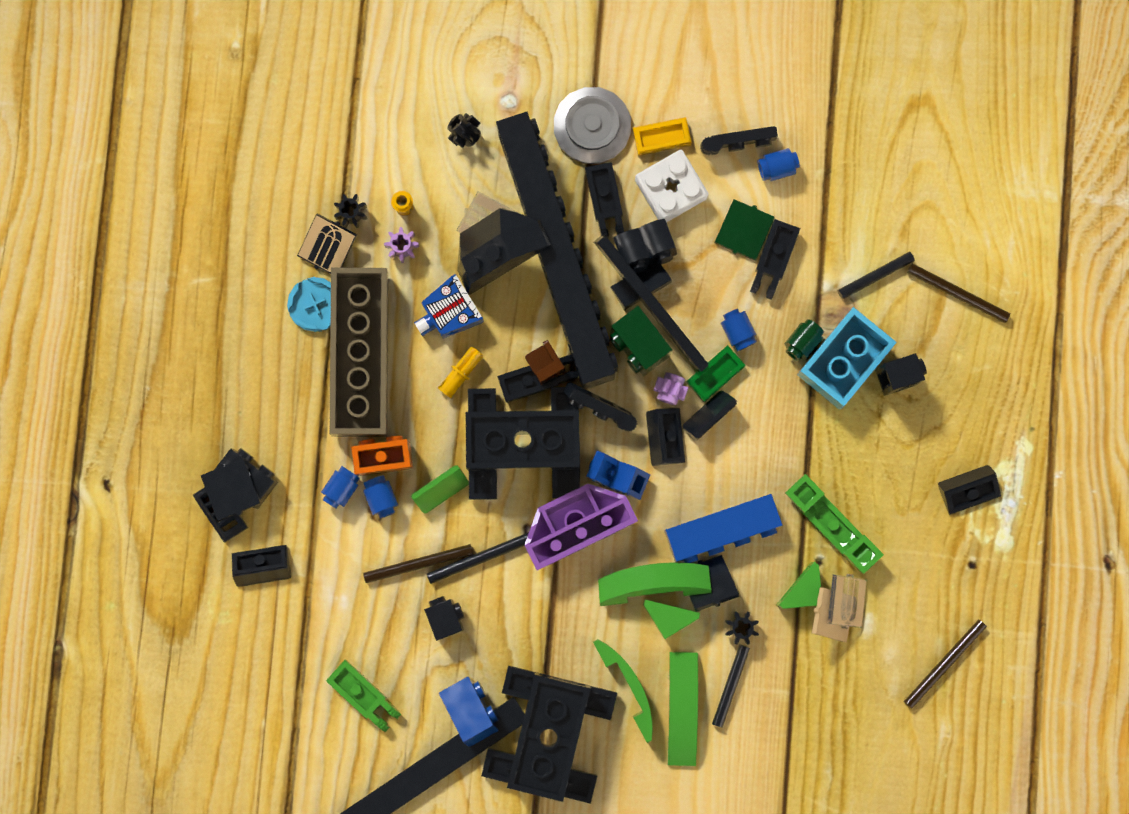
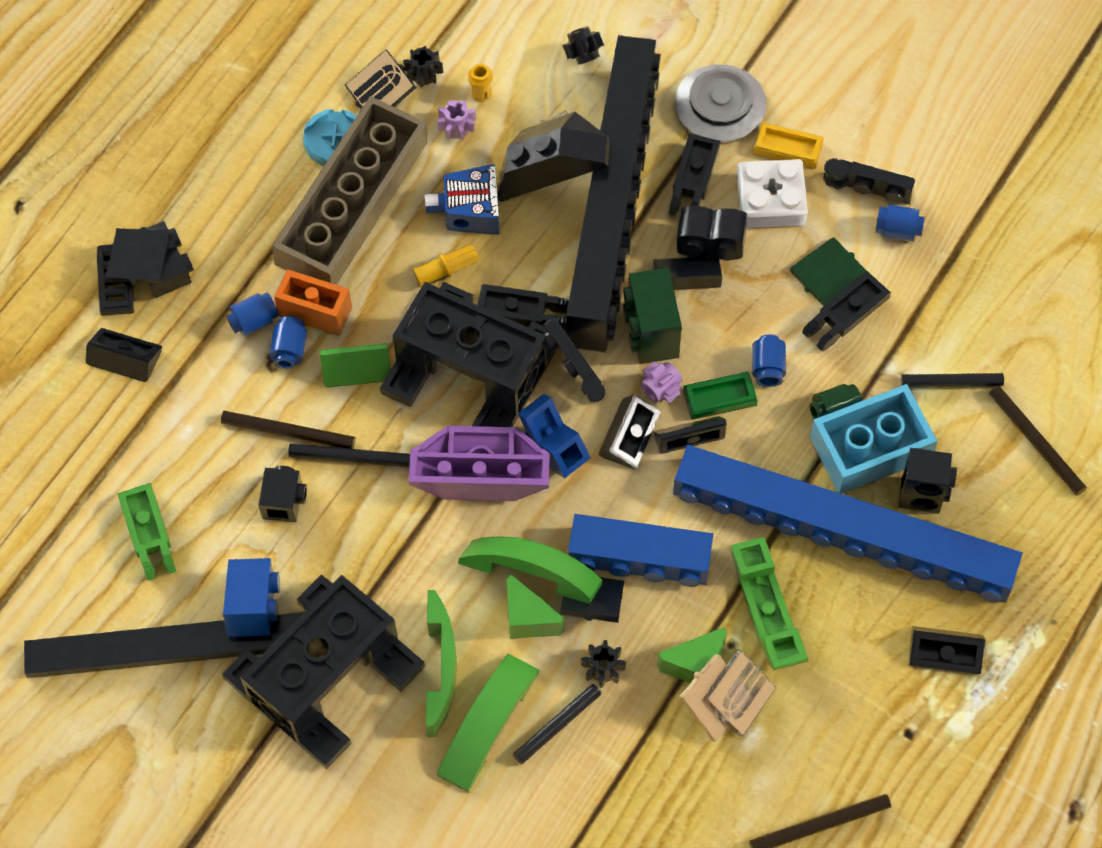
camera: 25 degrees right, 20 degrees down
reddish brown panel [525,340,565,385] -> none
black tile [593,236,708,372] -> none
none -> blue brick [673,444,1023,603]

